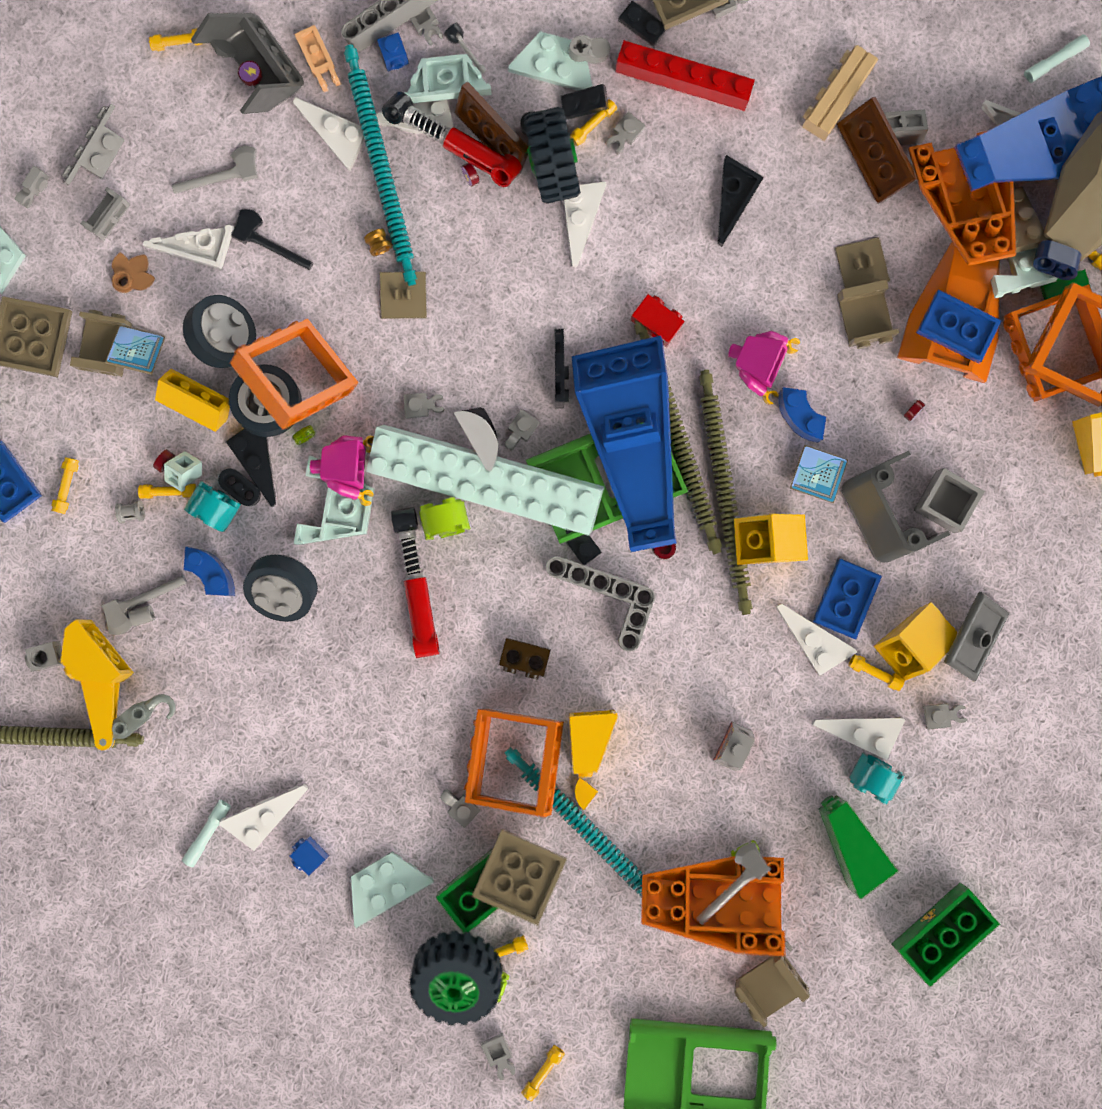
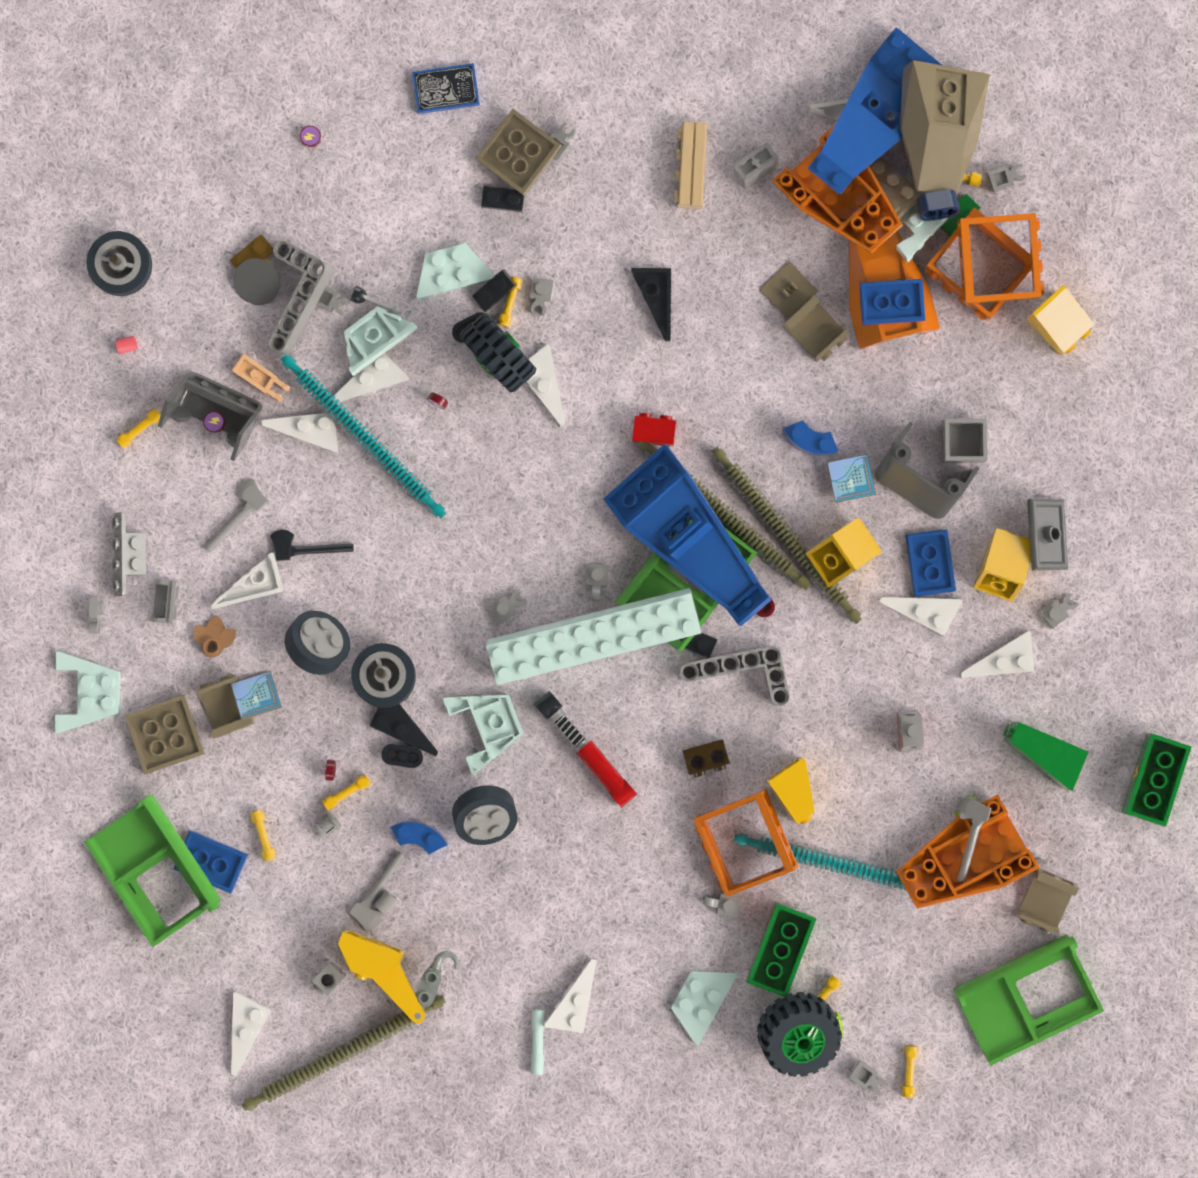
camera: 35 degrees left, 0 degrees up
yellow brick [155,369,230,432] -> none
light aqua brick [164,451,202,492] -> none
teal brick [183,481,241,532] -> none
orange window [230,318,359,430] -> none
blue brick [290,836,329,876] -> none
clear neon green tile [292,425,316,445] -> none
dark pink torso [310,435,374,506] -> none
pearl gold wheel [364,229,392,256] -> none
blue brick [377,32,409,72] -> none
dark tan piece [380,272,427,319] -> none
piece [382,92,522,187] -> none
lime brick [419,497,471,540] -> none
reddish brown tile [454,81,528,176] -> none
white sticker [454,407,498,471] -> none
dark tan plate [472,829,567,926] -> none
black wing [555,329,569,409] -> none
light grey piece [568,35,610,64] -> none
yellow tile [575,777,598,810] -> none
red brick [616,40,755,111] -> none
dark pink torso [728,331,800,405] -> none
reddish brown tile [837,97,918,204] -> none
yellow bar [848,654,905,691] -> none
teal brick [849,752,905,805] -> none
dark red tile [904,400,926,422] -> none
light aqua piece [1024,34,1090,83] -> none

